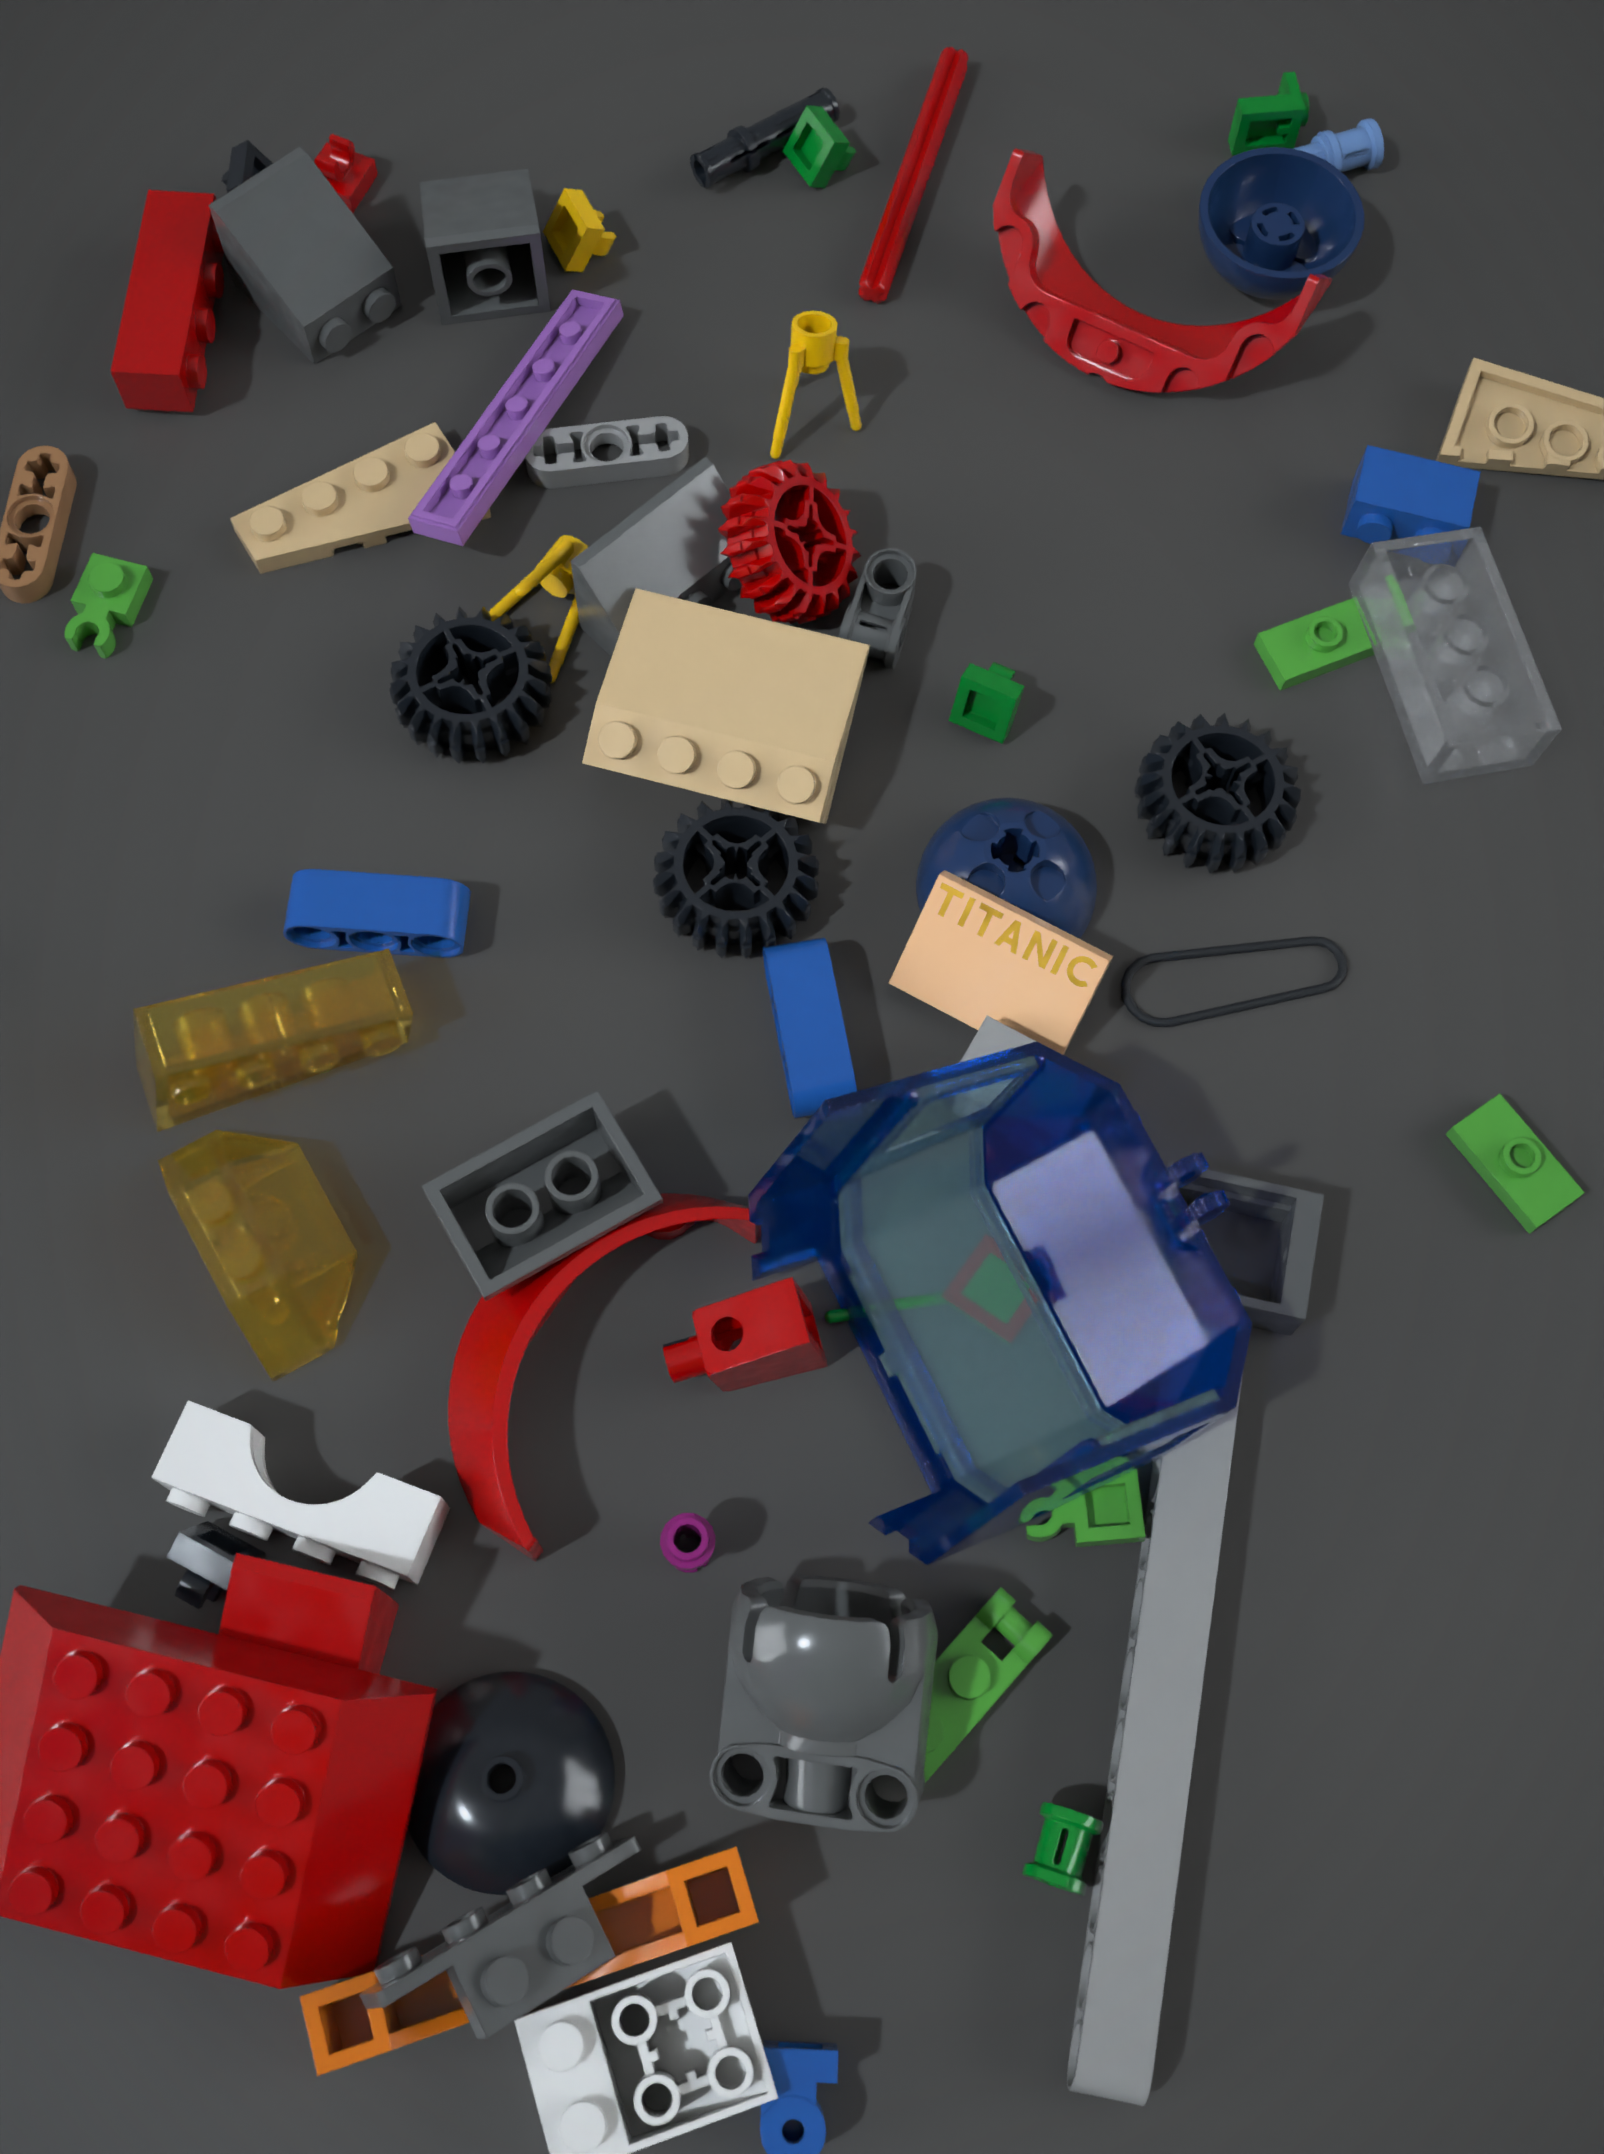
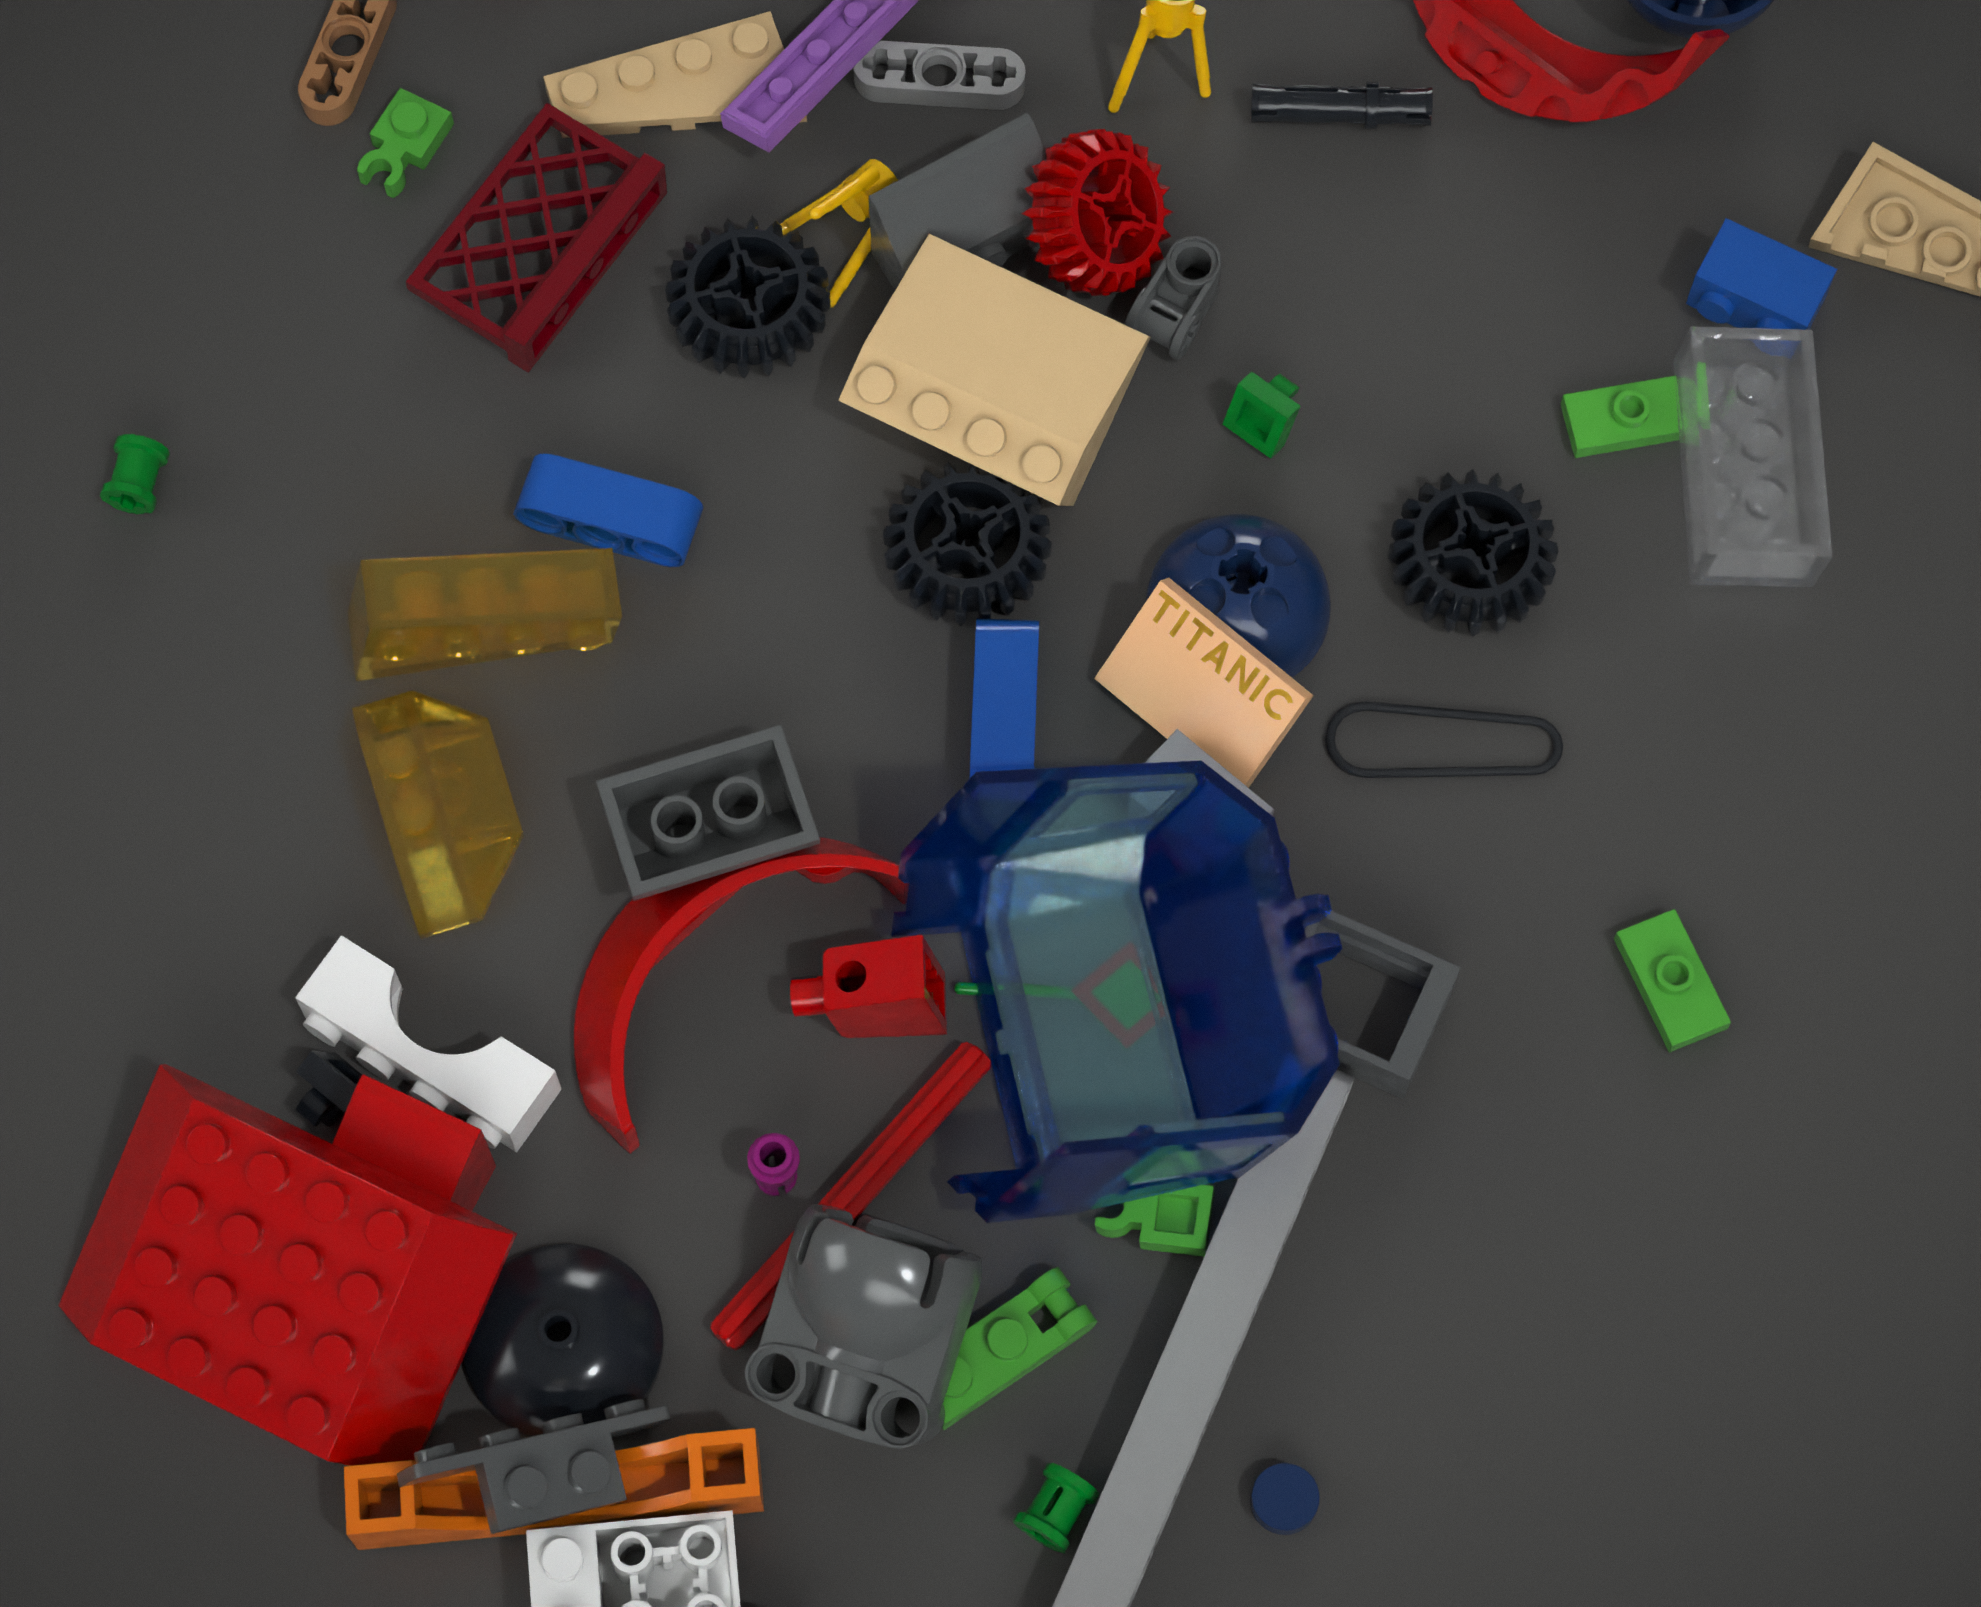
camera: 15 degrees right, 0 degrees up
none -> dark red fence [405,103,667,373]
none -> red axle [710,1041,992,1351]
none -> dark blue tile [1250,1463,1320,1535]
none -> black pin [1251,81,1433,129]

